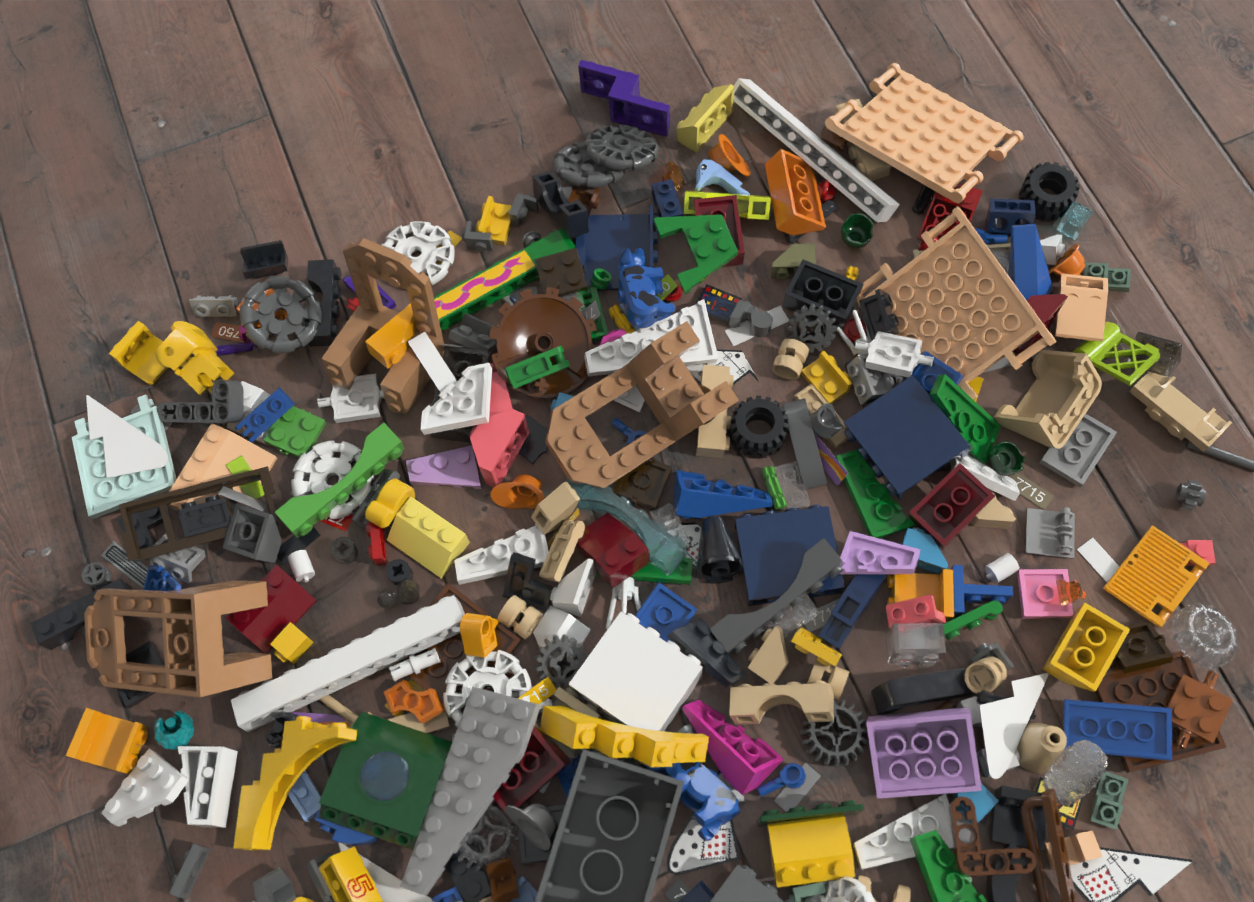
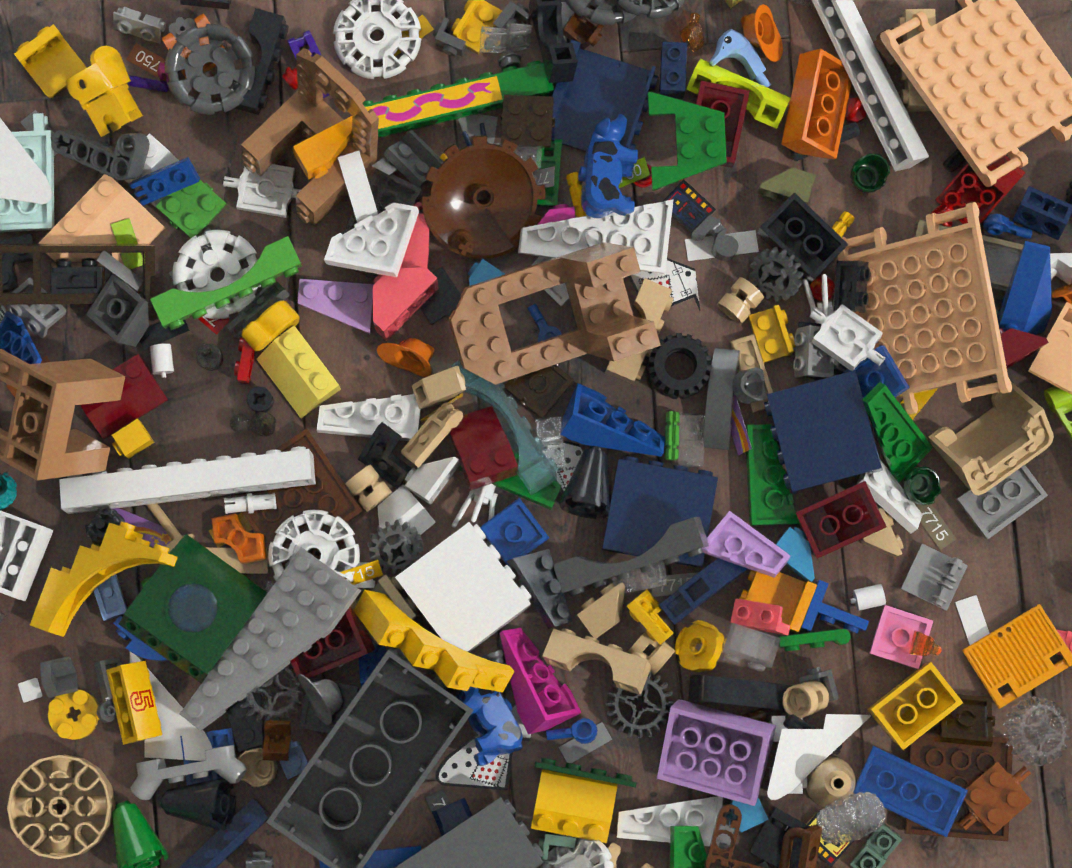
camera: 10 degrees right, 15 degrees up
light orange piece [460,613,498,658] -> none
green plate [504,345,570,389] -> none
green bush [590,268,612,289] -> none
none -> clear slope [480,23,532,53]
none -> yellow plate [675,620,724,672]

